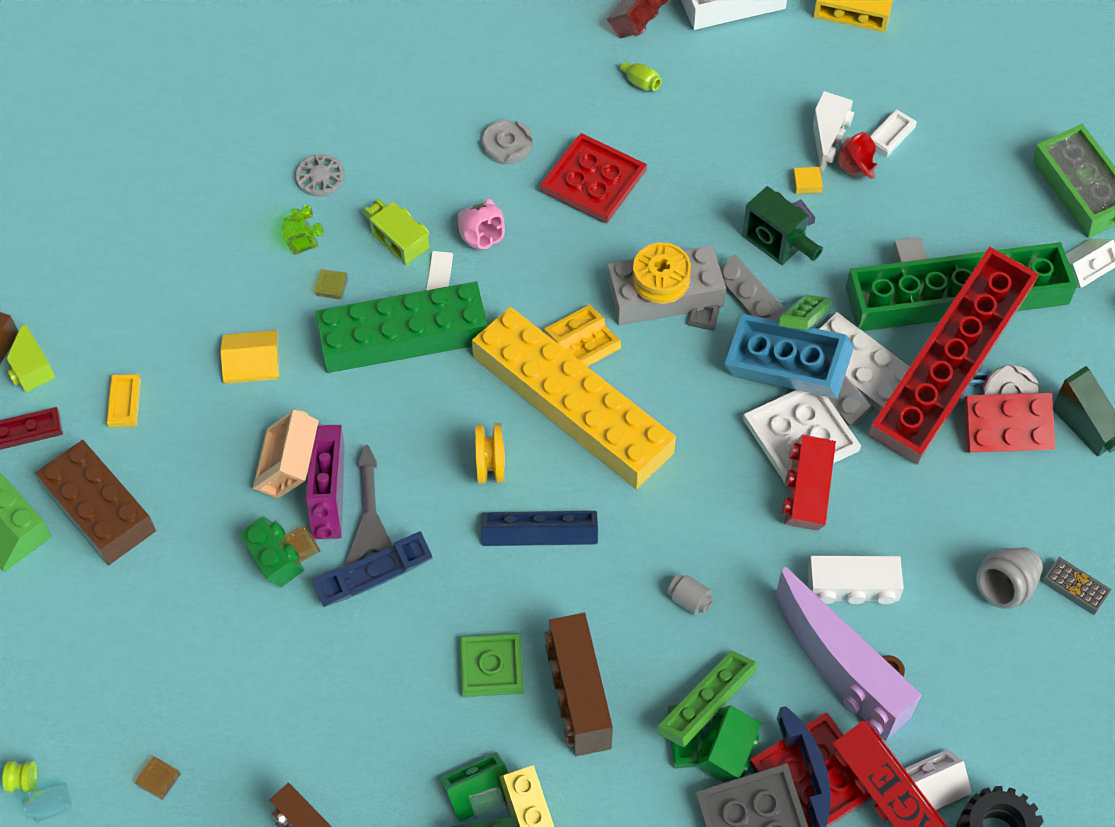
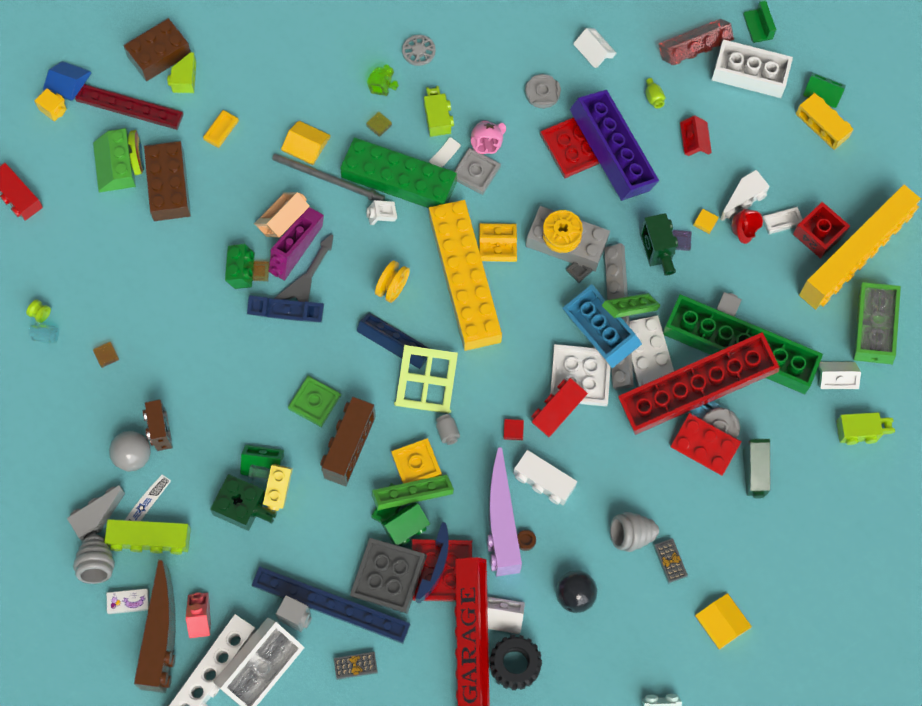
camera: 30 degrees right, 10 degrees up
none -> lime tile [128,130,144,175]
none -> flat silver bar [272,154,385,201]
none -> white bracket [366,200,397,225]
none -> yellow plate [391,438,442,484]
none -> yellowish green window [394,345,458,414]
none -> light grey tile [454,148,501,195]
none -> red tile [503,419,524,441]
none -> black piece [556,571,598,613]
none -> dark purple brick [570,90,659,201]
none -> white panel [574,28,616,68]
none -> red panel [680,115,712,156]
none -> red brick [793,202,850,259]
none -> yellow brick [799,185,921,310]

